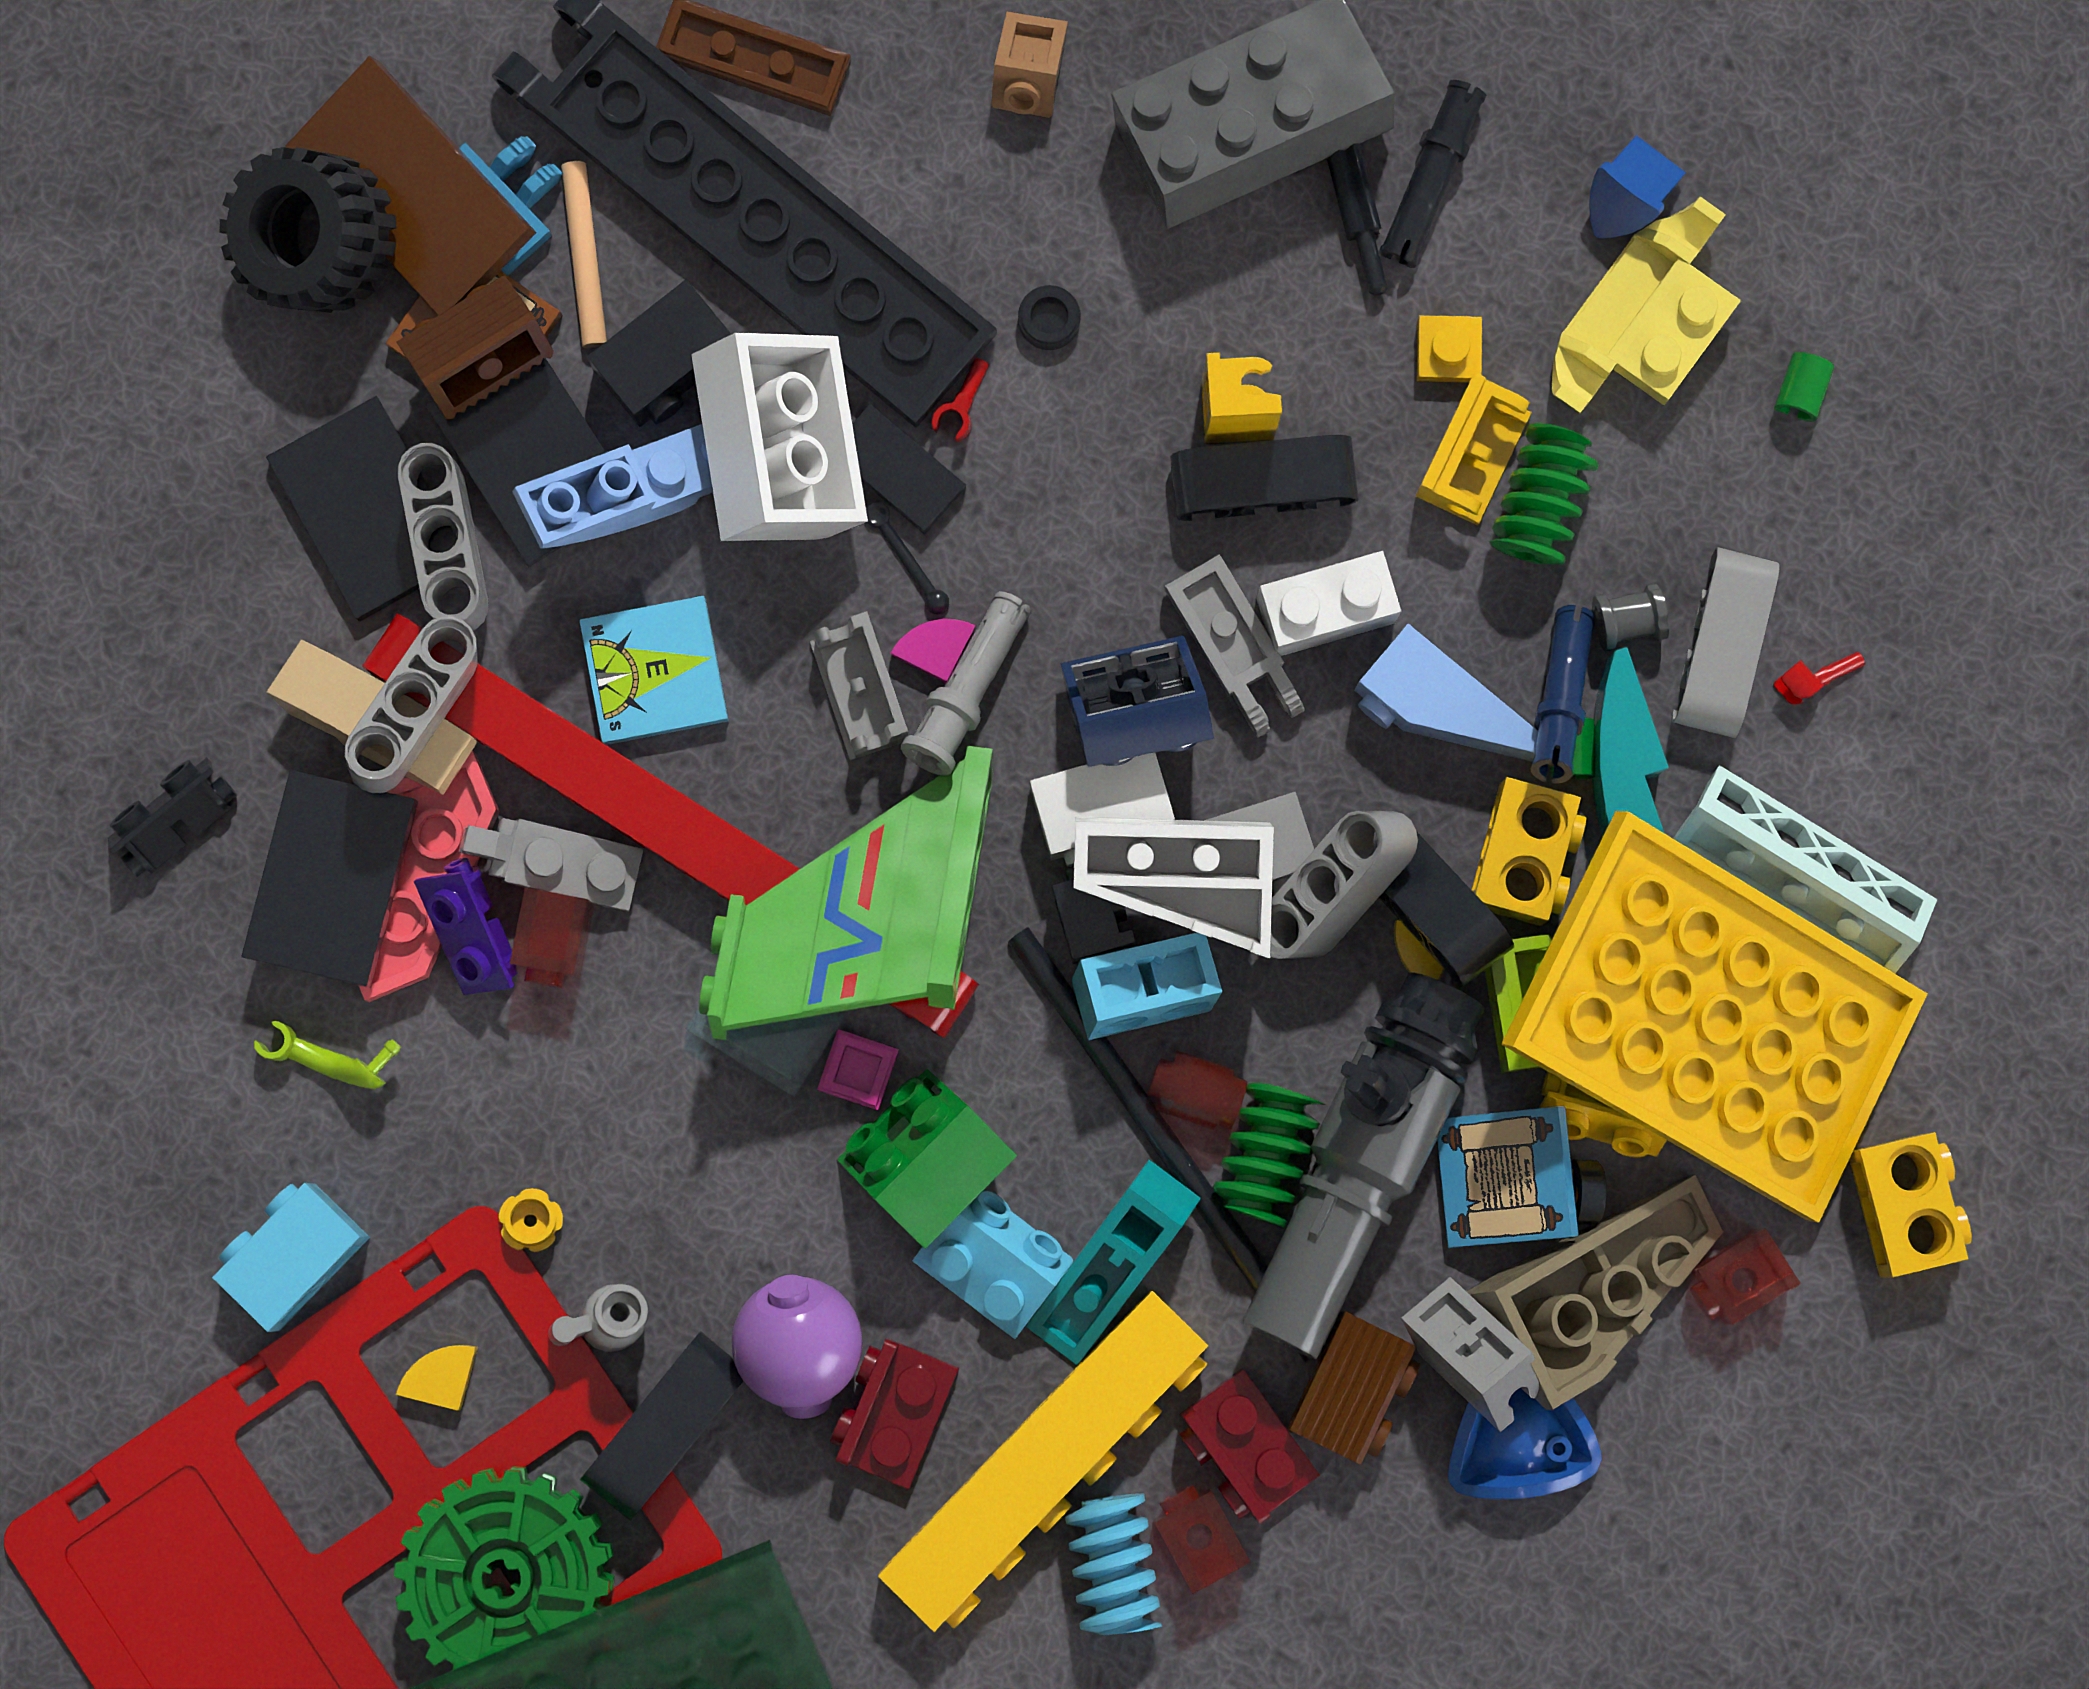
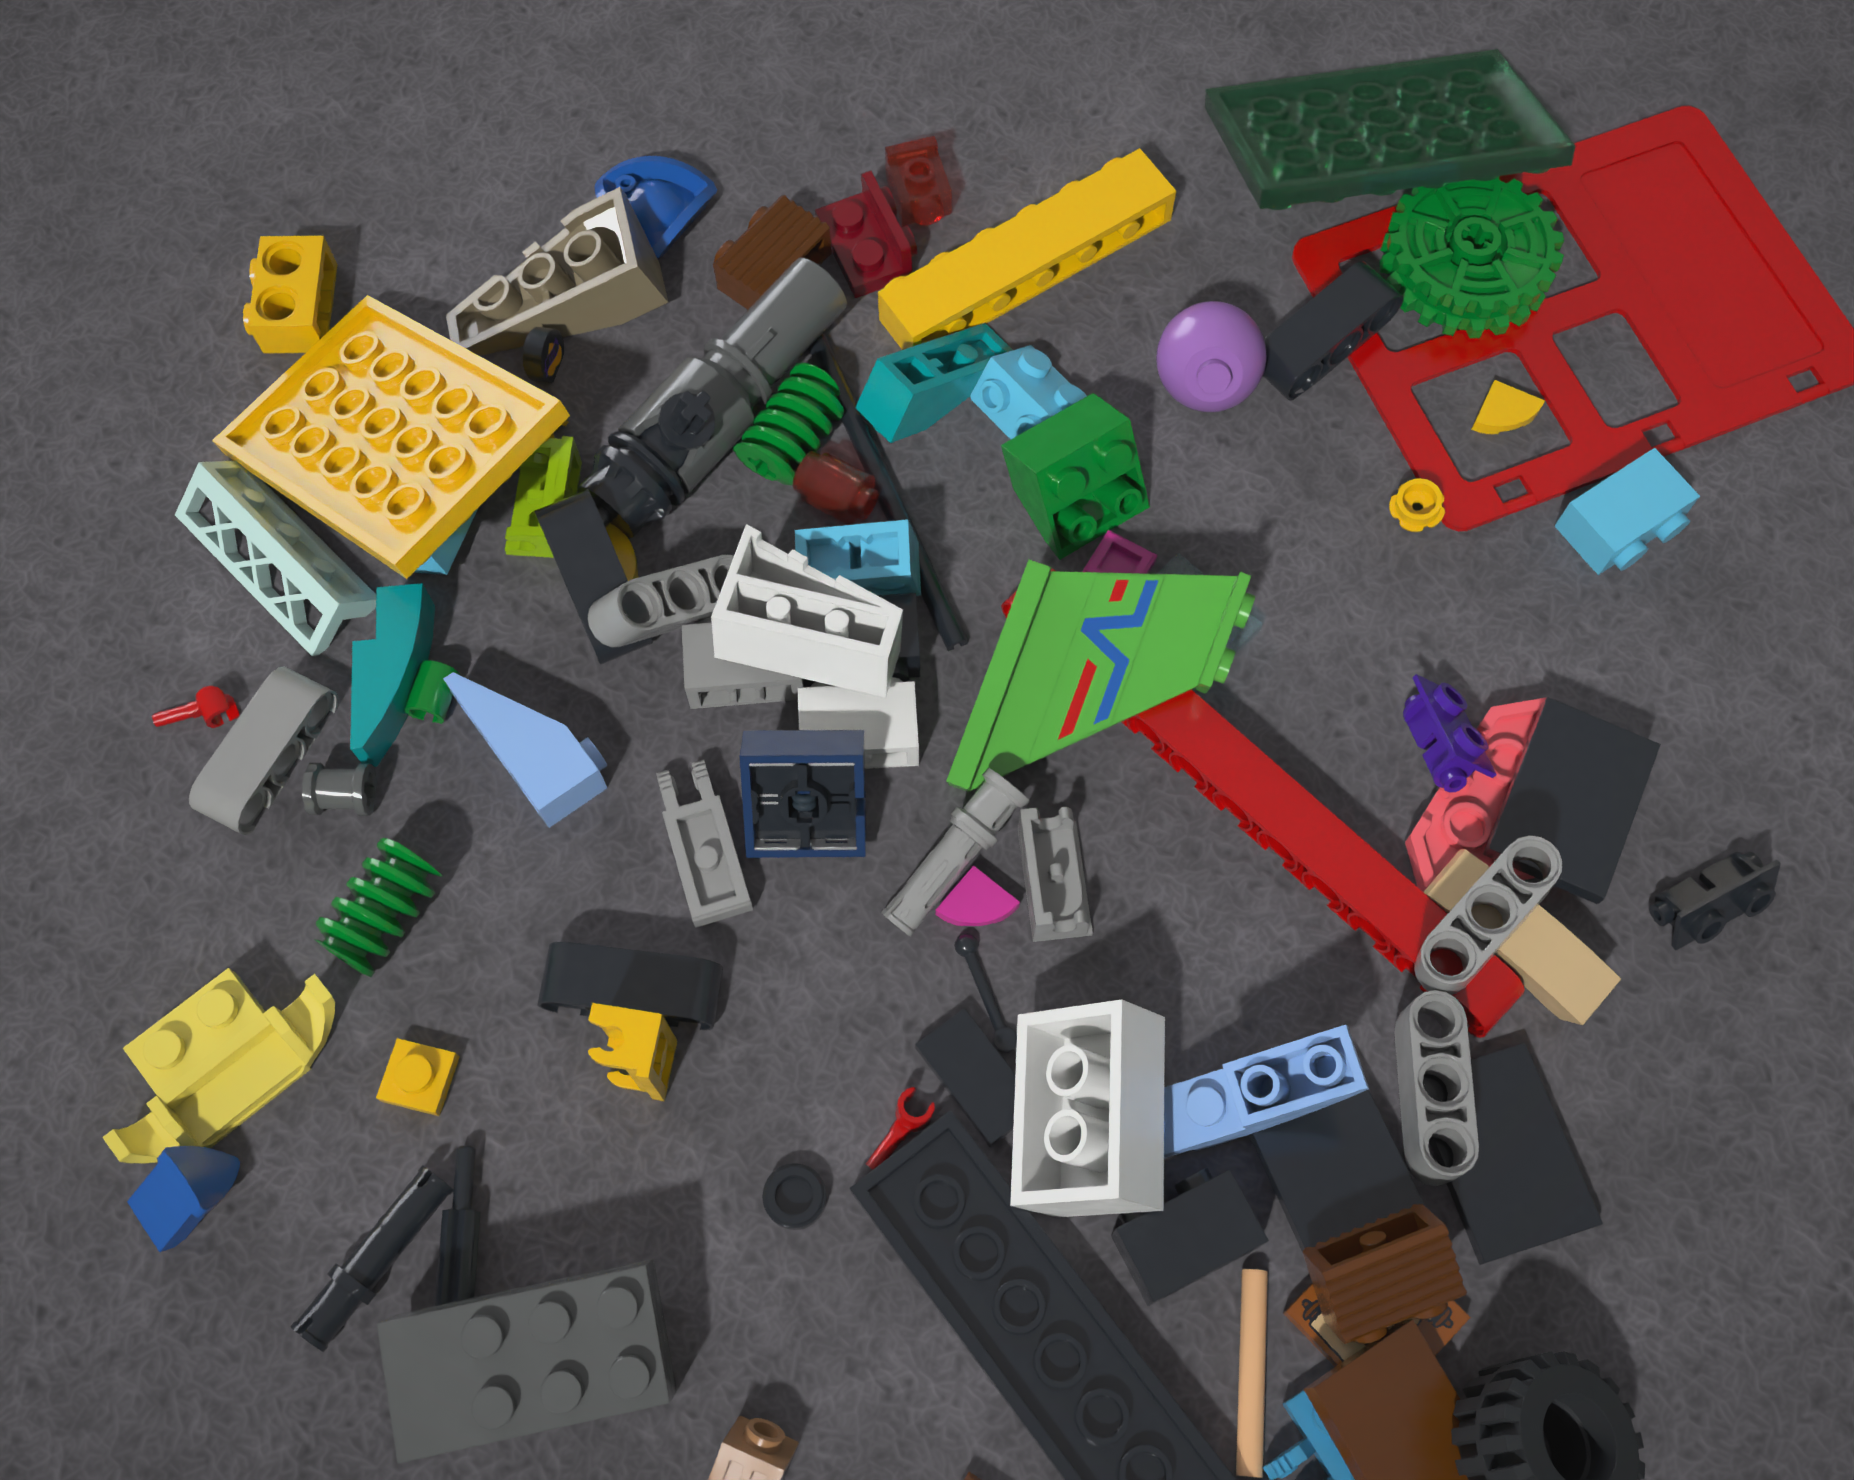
camera: 165 degrees left, 15 degrees down
lime piece [254,1021,401,1089] -> none
light grey hinge [459,818,643,912] -> none
clear red brick [510,888,594,988] -> none
light grey piece [548,1284,648,1352] -> none
medium azure tile [580,596,729,745] -> none
dark red bracket [830,1338,959,1489] -> none
medium azure piece [1065,1493,1162,1635] -> none
white brick [1256,551,1401,656] -> none
light grey hinge [1401,1277,1539,1432] -> none
yellow hinge [1416,372,1532,526] -> none
tile [1437,1106,1579,1248] -> none
yellow brick [1471,777,1586,926] -> none
dark blue pin [1531,605,1596,784] -> none
clear red brick [1690,1228,1801,1325] -> none
green hinge [1774,352,1834,422] -> none

